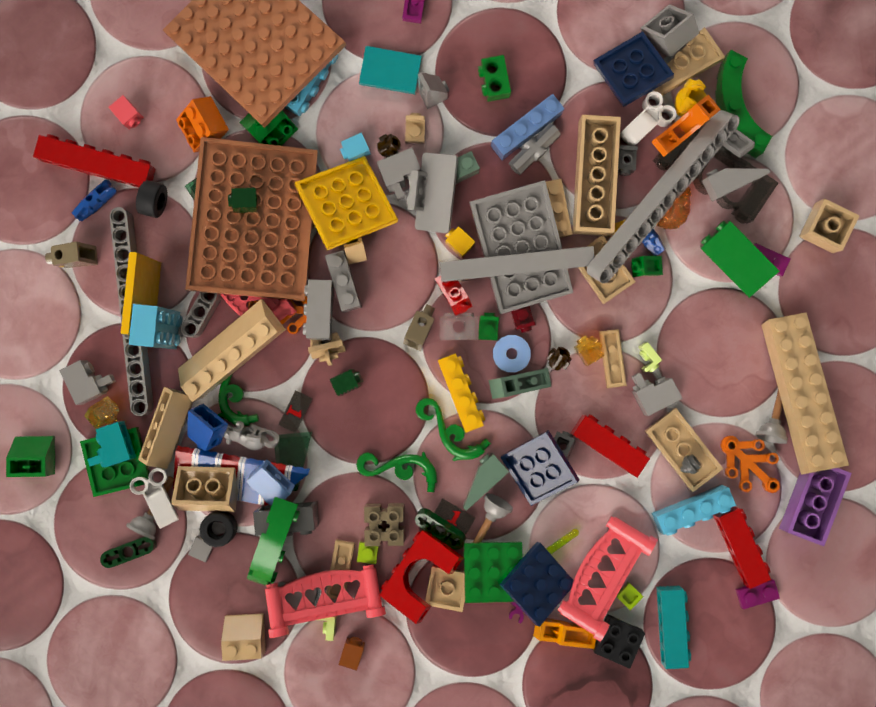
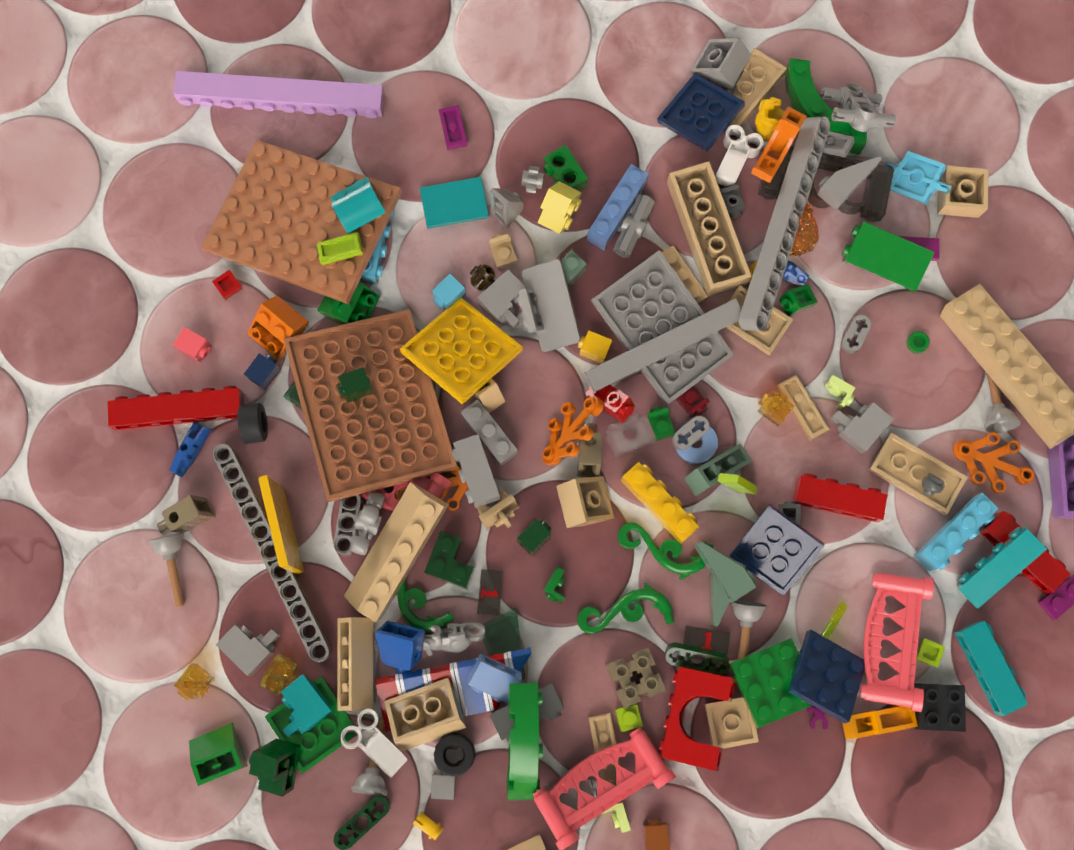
camera: 20 degrees left, 10 degrees down
medium azure brick [129,304,182,350] -> none
dark brown gear [546,347,572,370] -> none
none -> piece [148,533,185,607]
none -> clear yellow brick [174,663,214,700]
none -> red plate [212,269,243,300]
none -> dark blue brick [244,353,280,391]
none -> dark green brick [249,738,300,797]
none -> lime tile [317,232,363,265]
none -> teal brick [330,177,386,233]
none -> light grey gear [351,491,385,555]
none -> yellow pin [413,812,443,840]
none -> dark green brick [424,531,475,590]
none -> light grey gear [521,166,544,193]
none -> light yellow brick [538,181,582,234]
none -> orange plant [542,397,604,465]
none -> green bracket [543,567,566,604]
none -> tan slope [556,476,614,528]
none -> light grey beam [672,416,709,451]
none -> sand green slope [694,541,756,603]
none -> lime tile [718,473,758,495]
none -> light grey piece [820,83,896,132]
none -> light grey beam [841,315,871,354]
none -> medium azure plate [883,151,951,205]
none -> green tile [906,331,930,354]
none -> teal brick [957,526,1047,609]

